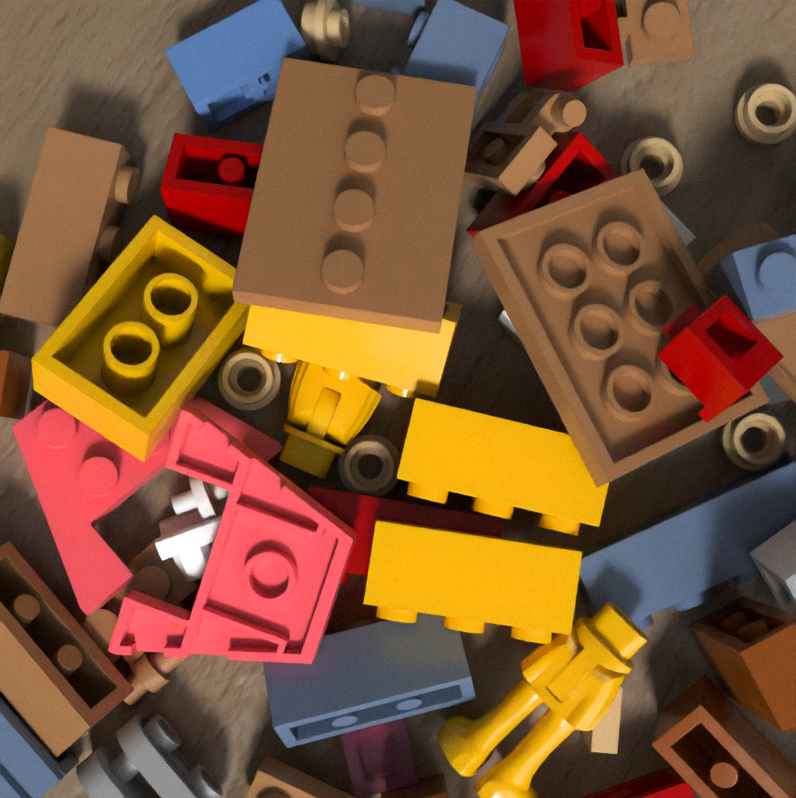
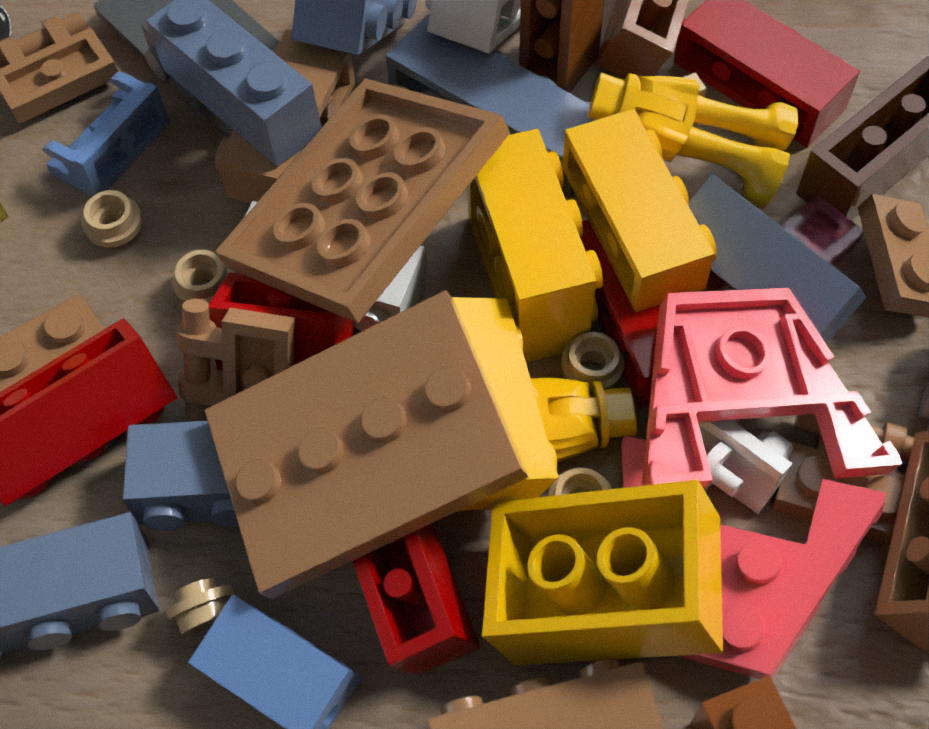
camera: 120 degrees left, 25 degrees down
red brick [657,294,784,423] -> none

